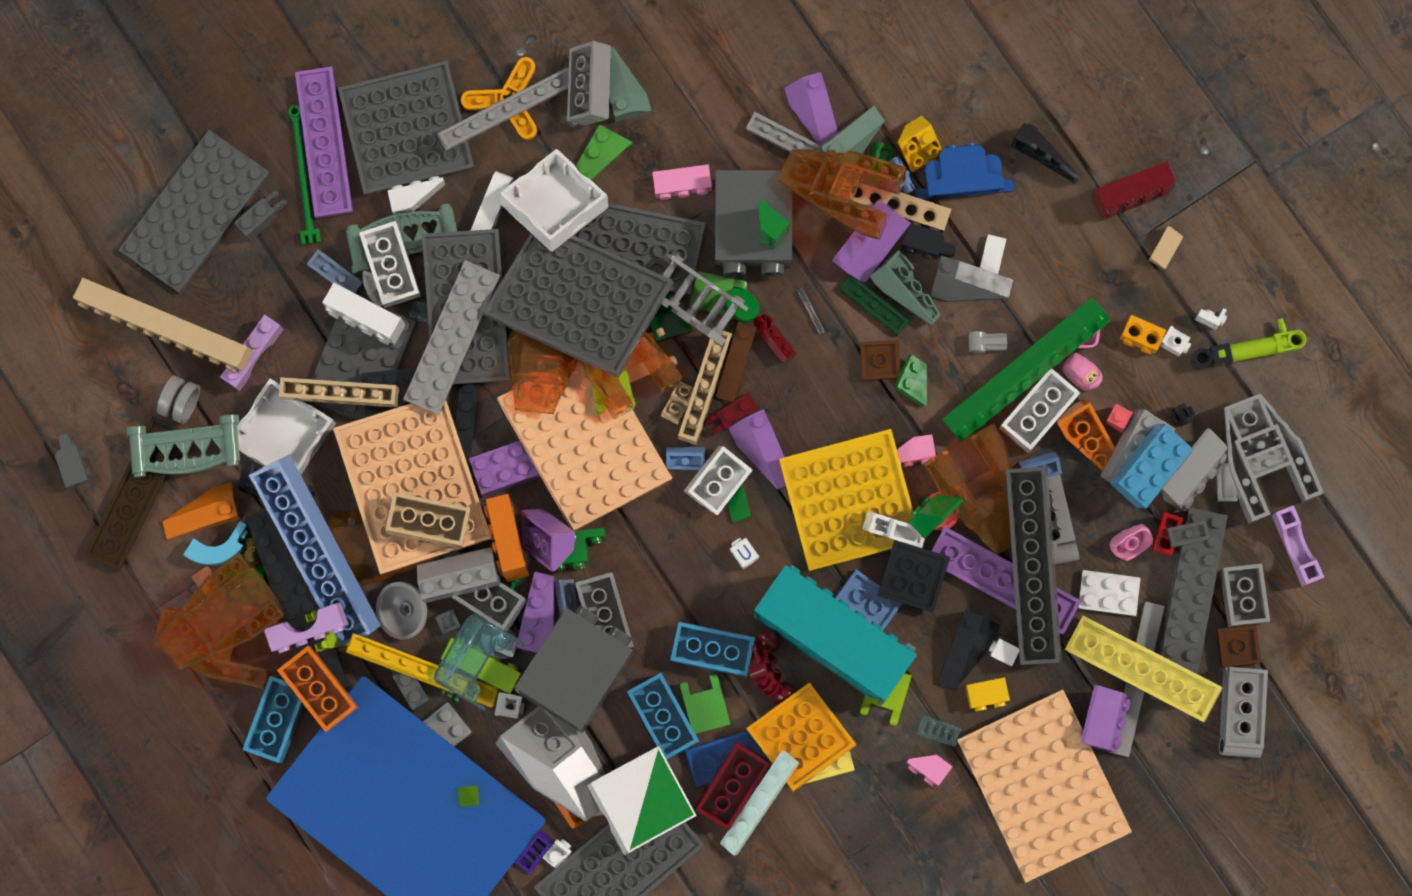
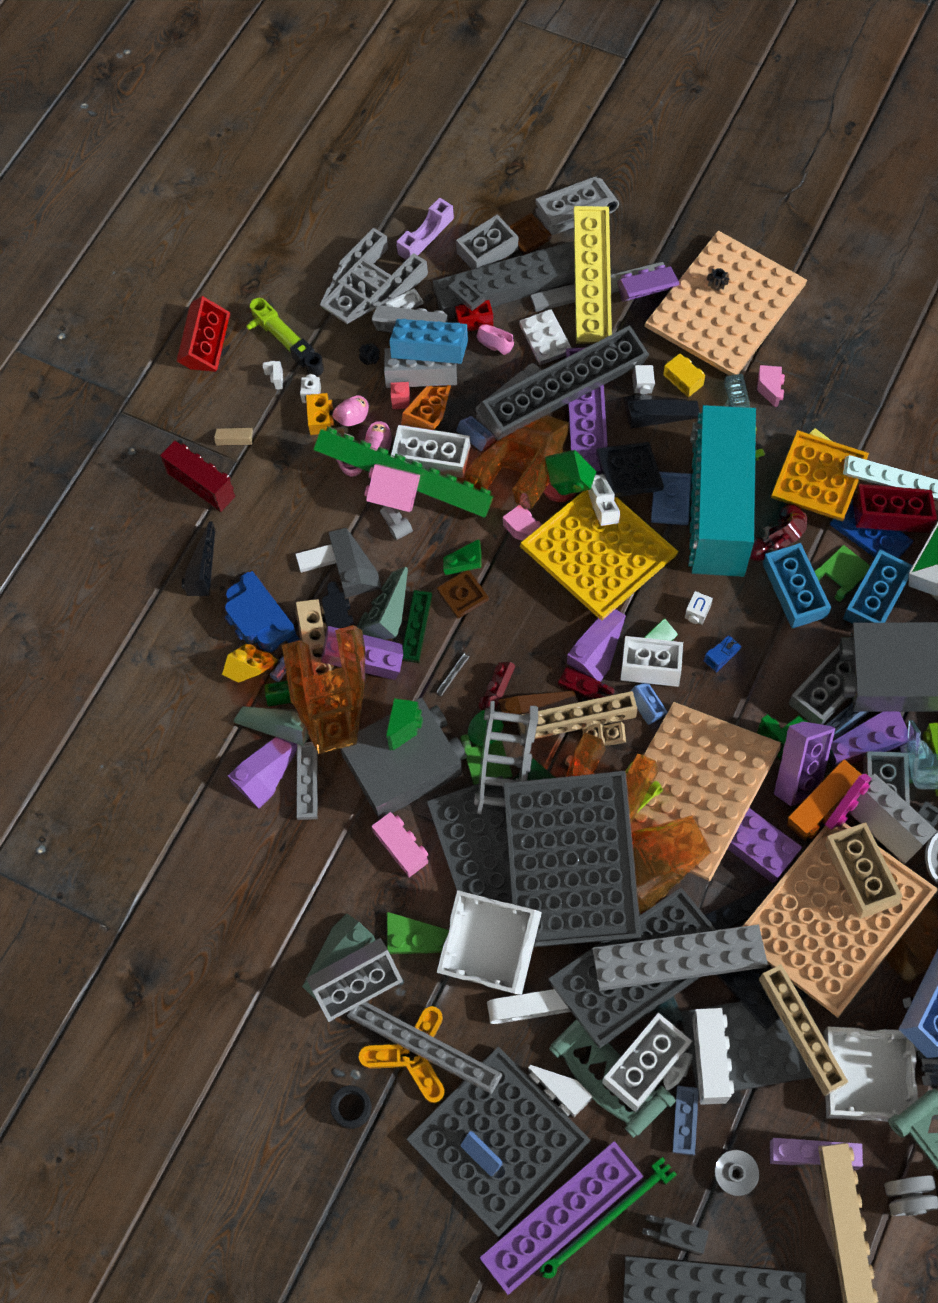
camera: 120 degrees left, 15 degrees down
none -> red slope [177,296,230,372]
none -> black tyre [330,1085,372,1129]
none -> bright pink piece [332,396,369,426]
none -> bright pink brick [365,464,420,512]
none -> medium blue slope [461,1131,502,1176]
none -> blue leg [704,636,741,673]
none -> black gear [706,268,729,290]
none -> light grey dish [715,1150,759,1196]
none -> dark pink plate [825,774,872,830]

